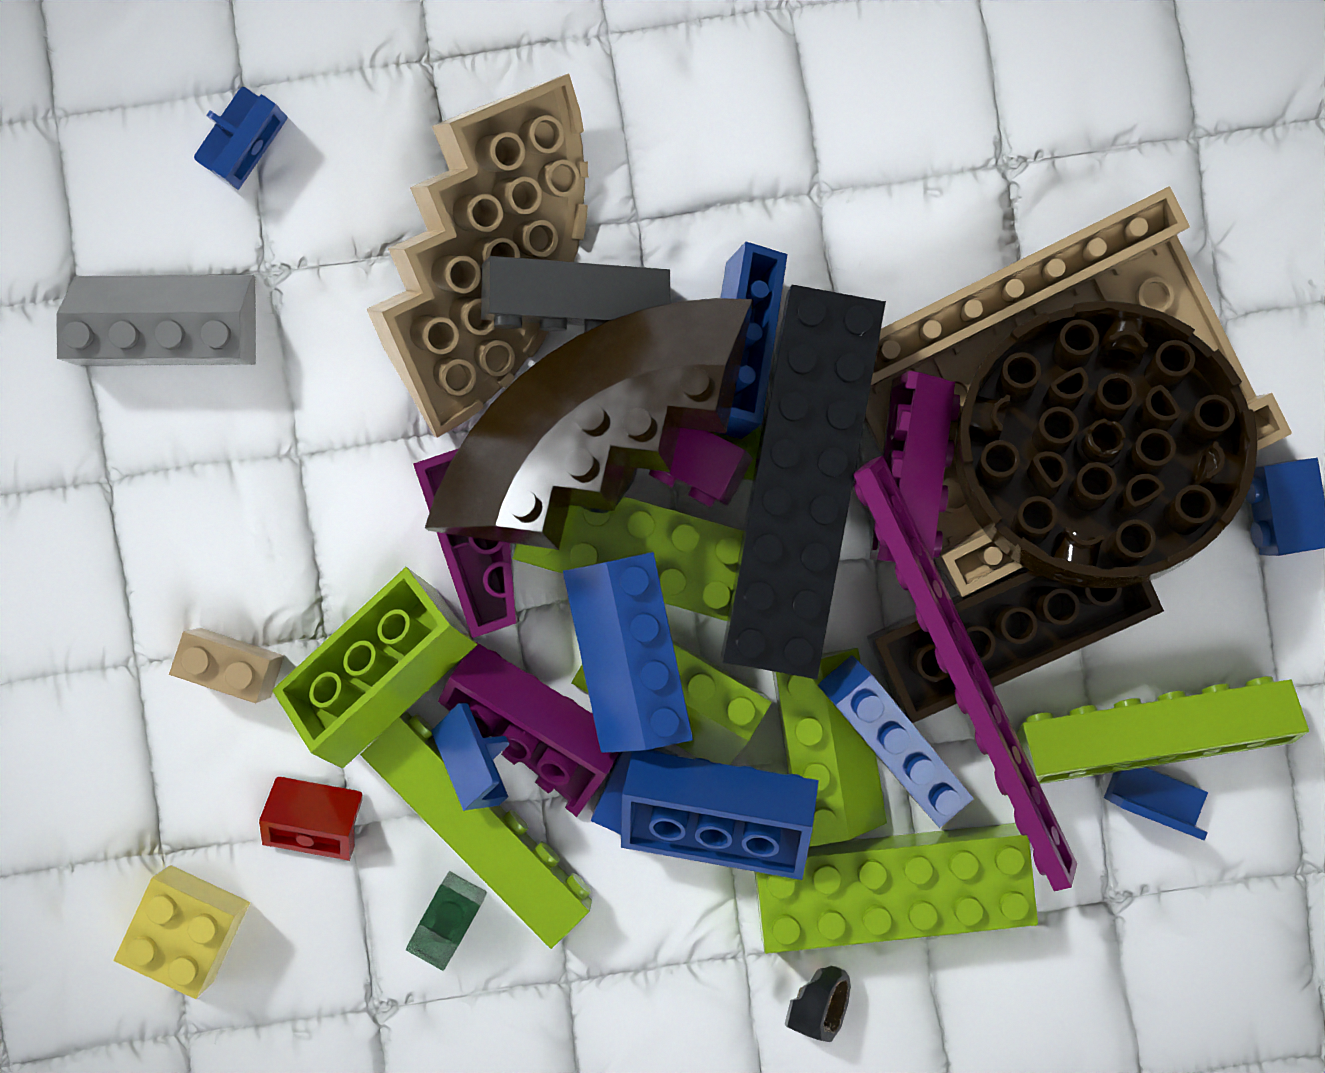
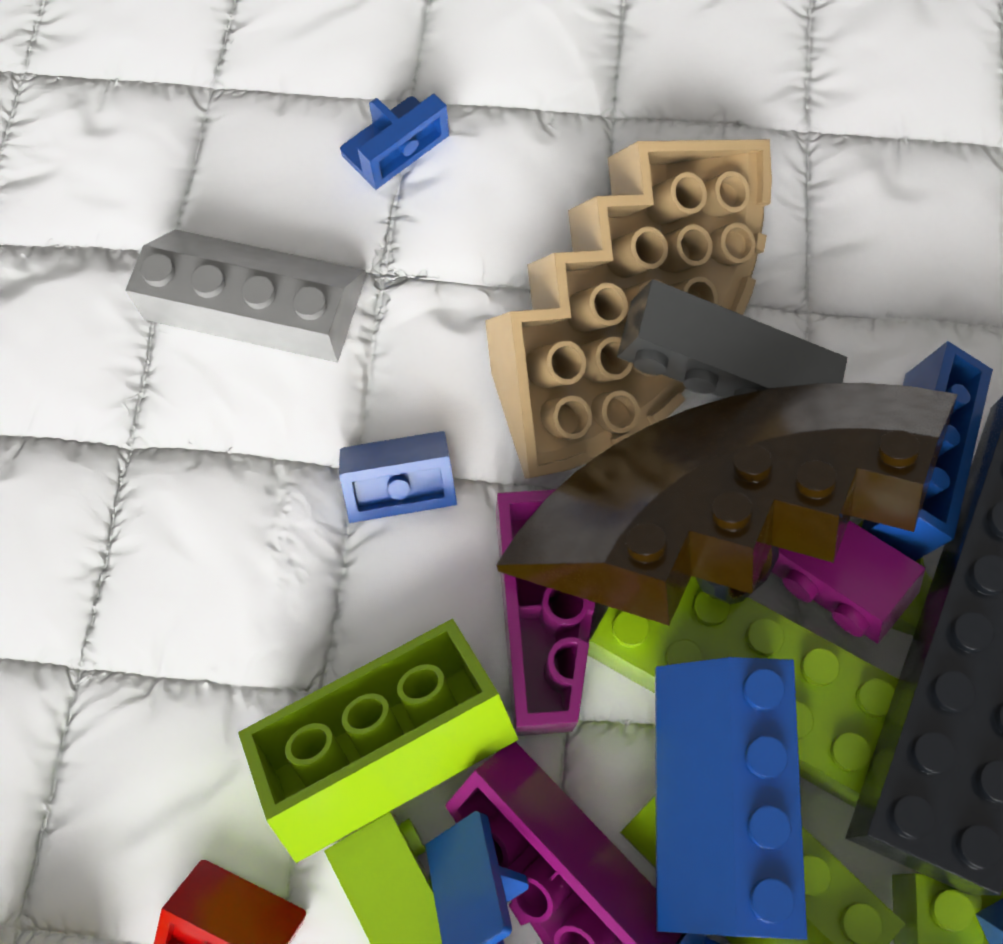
camera: 20 degrees right, 20 degrees down
tan brick [169,628,285,704] -> none
none -> blue panel [339,431,457,523]

